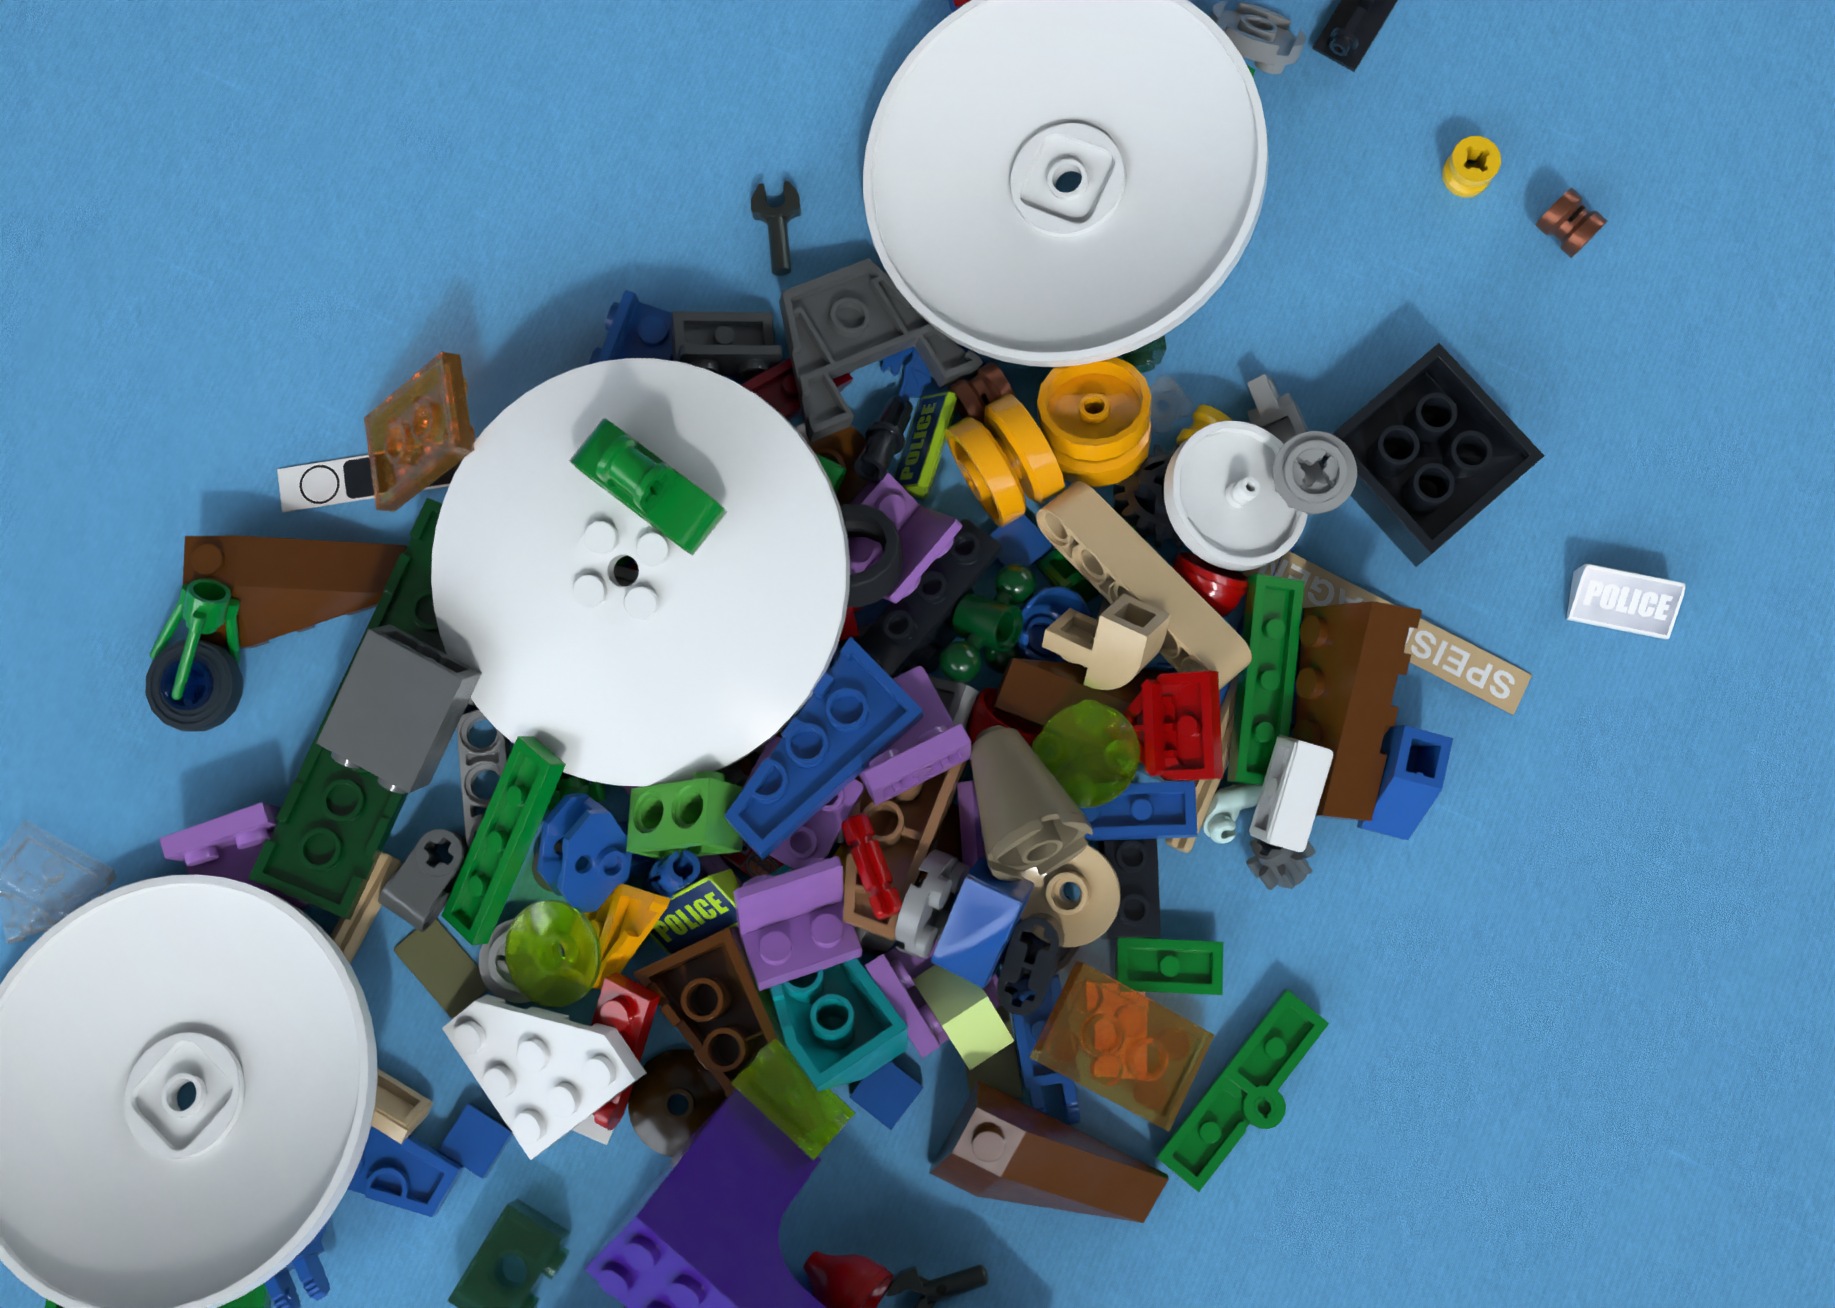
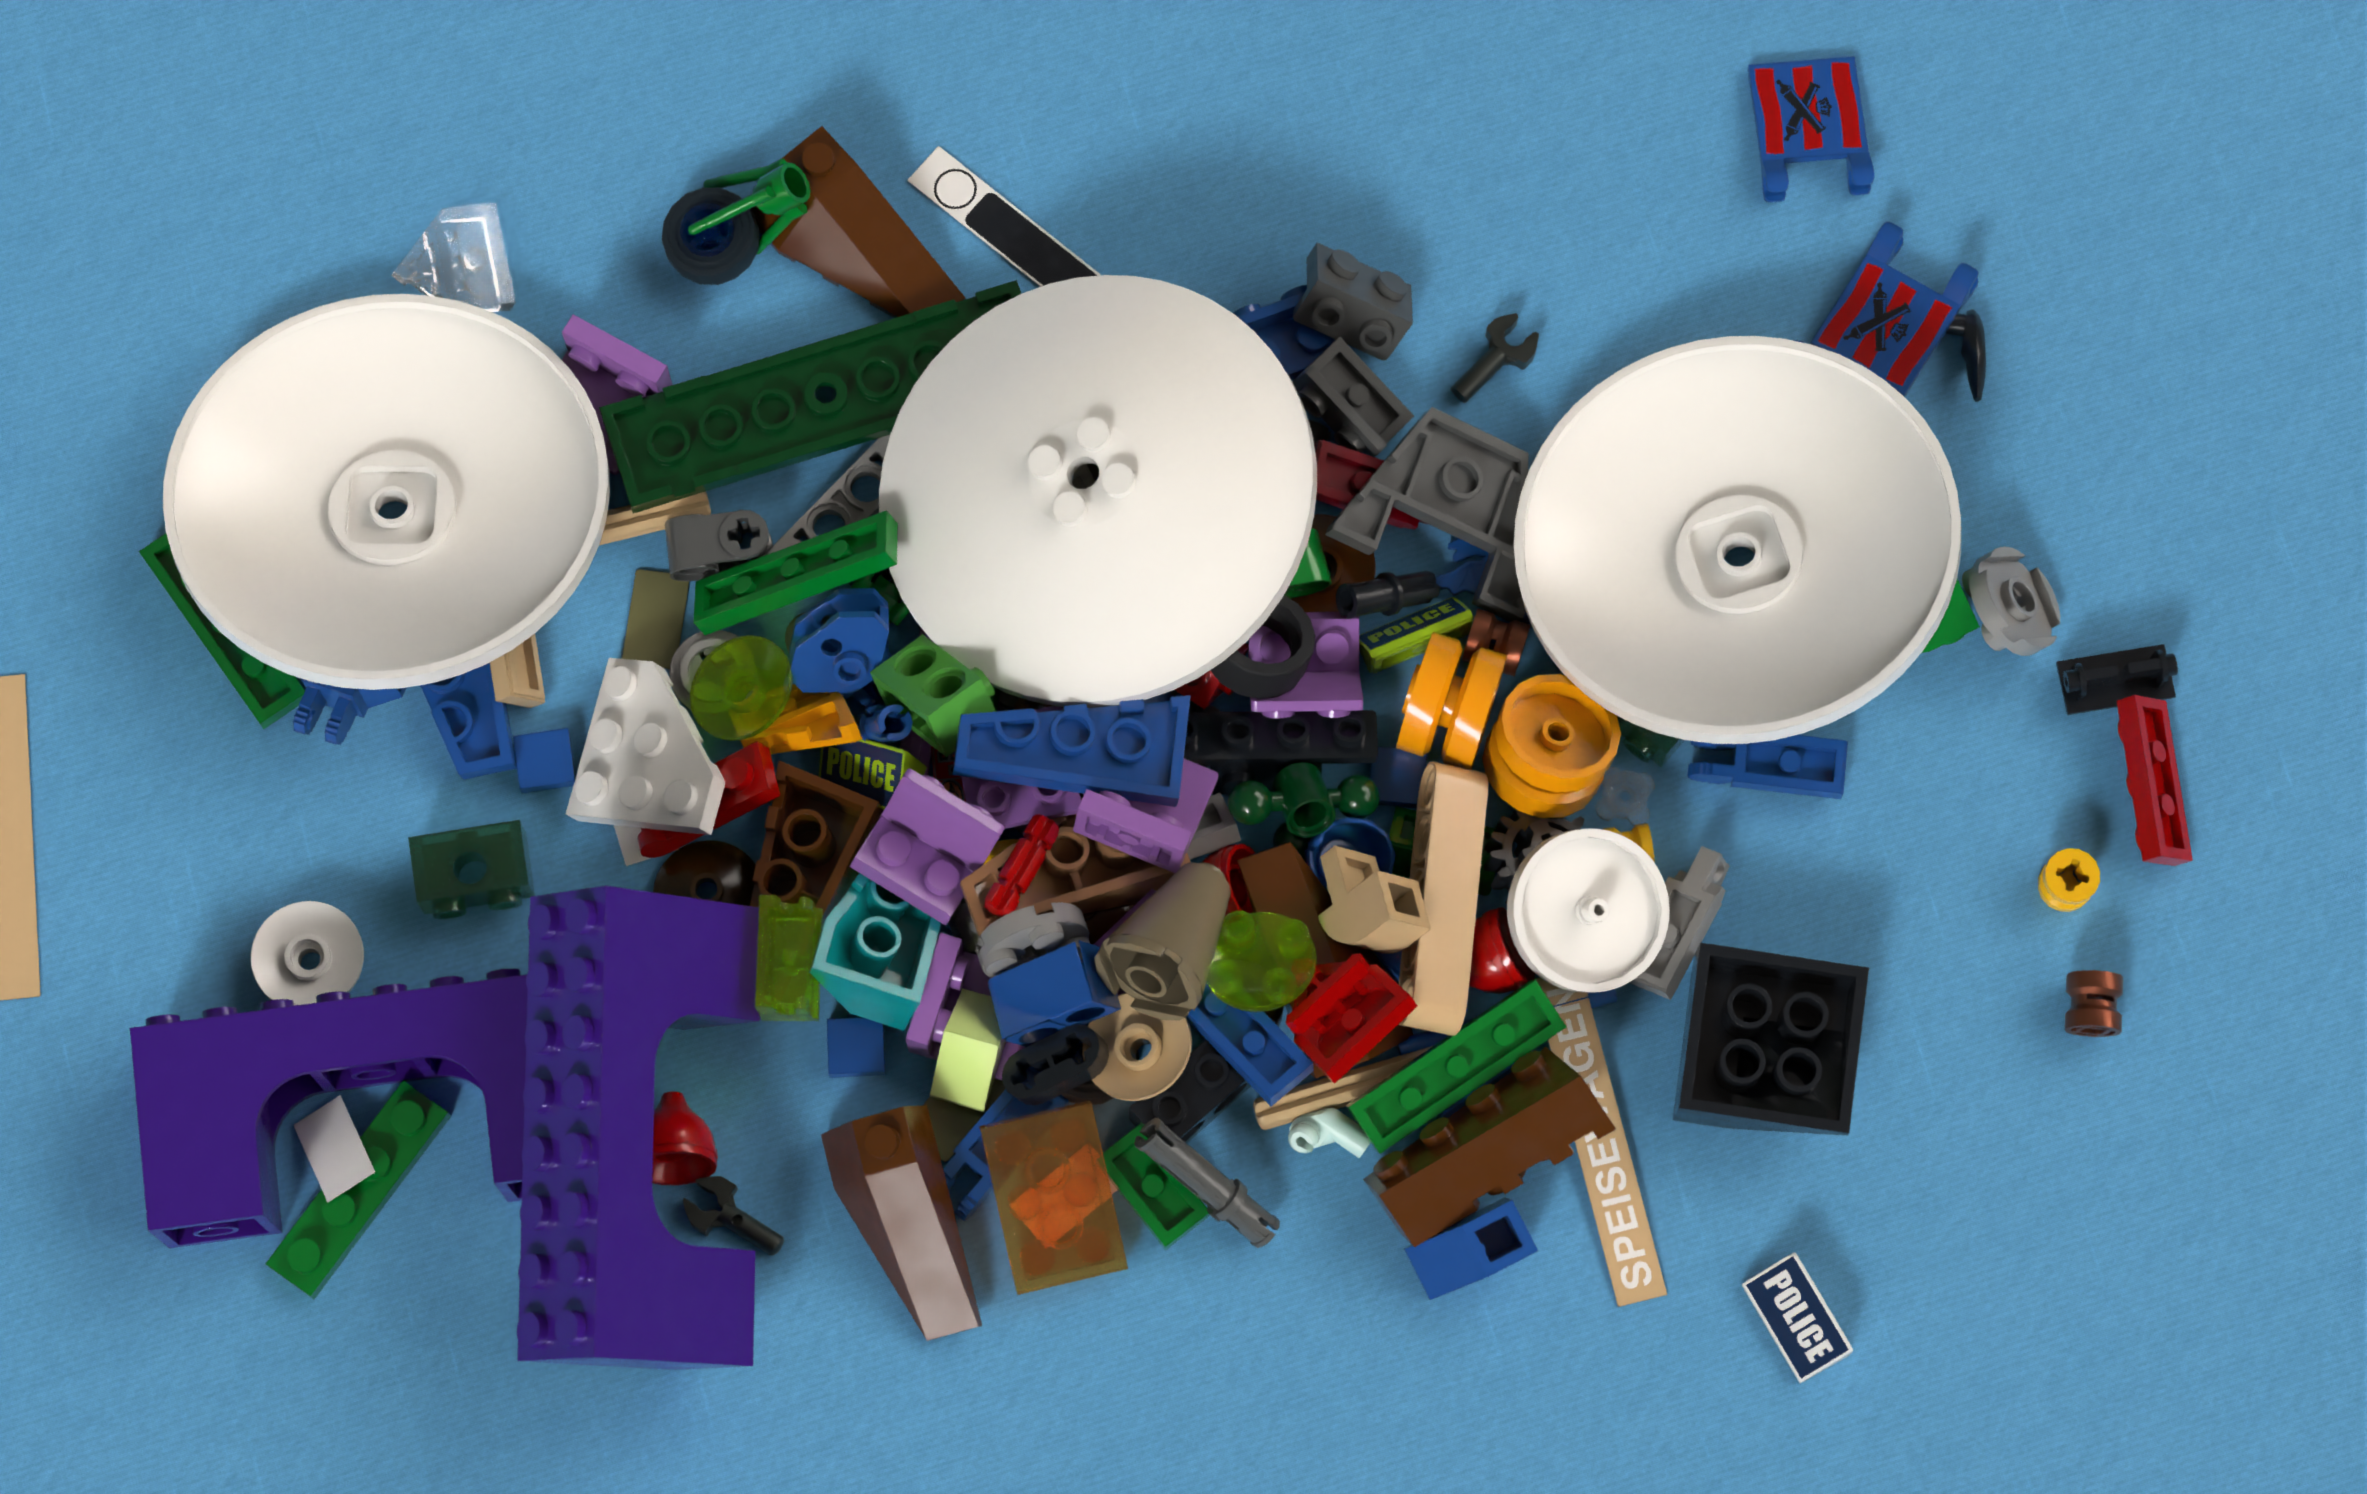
camera: 50 degrees right, 5 degrees down
dark grey brick [316,624,482,794] -> none
clear orange plate [364,351,475,512] -> none
green piece [569,418,727,556] -> none
green hinge [1154,989,1329,1192] -> none
dark grey gear [1246,838,1316,890] -> none
white slope [1249,734,1333,852] -> none
light grey gear [1272,431,1357,515] -> none
none -> dark grey pin [1134,1118,1280,1248]
none -> dark grey bracket [1293,243,1413,360]
none -> blue hinge [1687,735,1848,799]
none -> red plate [2117,695,2193,866]

